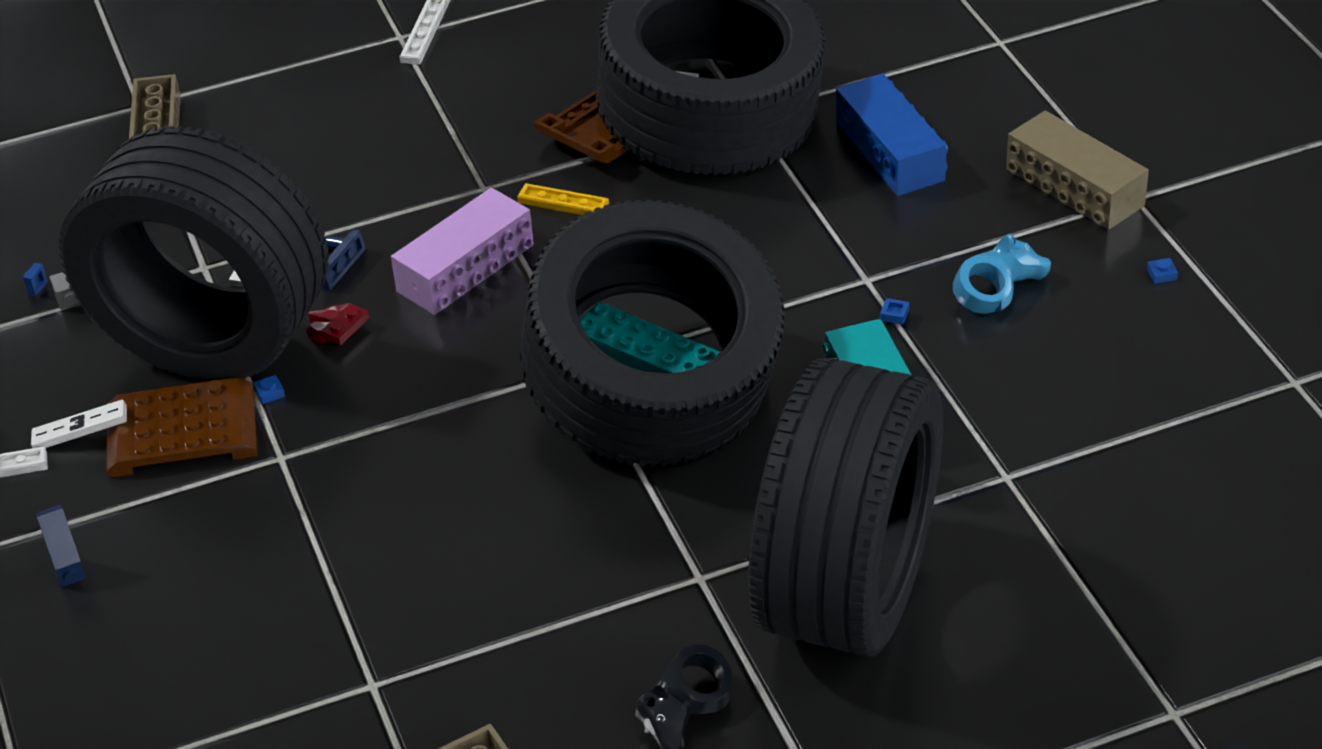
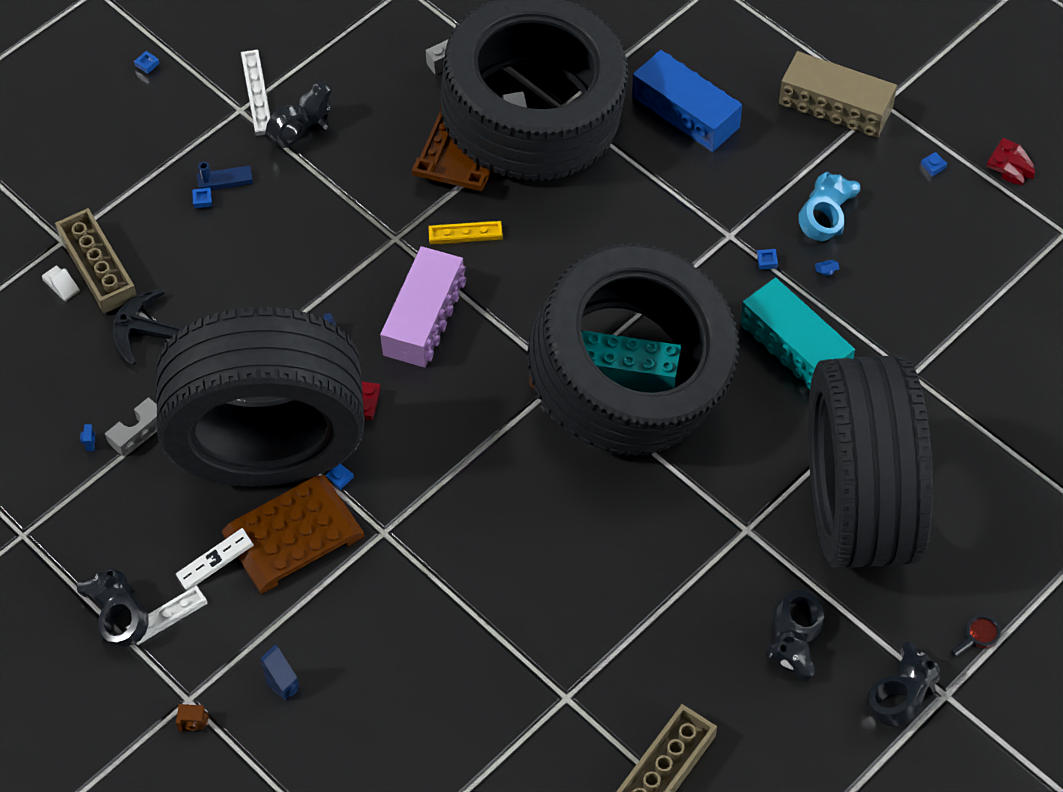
camera: 25 degrees left, 15 degrees up
none -> white slope [42,265,80,302]
none -> blue plate [192,188,212,208]
none -> dark blue piece [197,162,253,190]
none -> black animal [265,81,332,148]
none -> blue plate [815,260,839,275]
none -> dark red plate [986,138,1035,185]

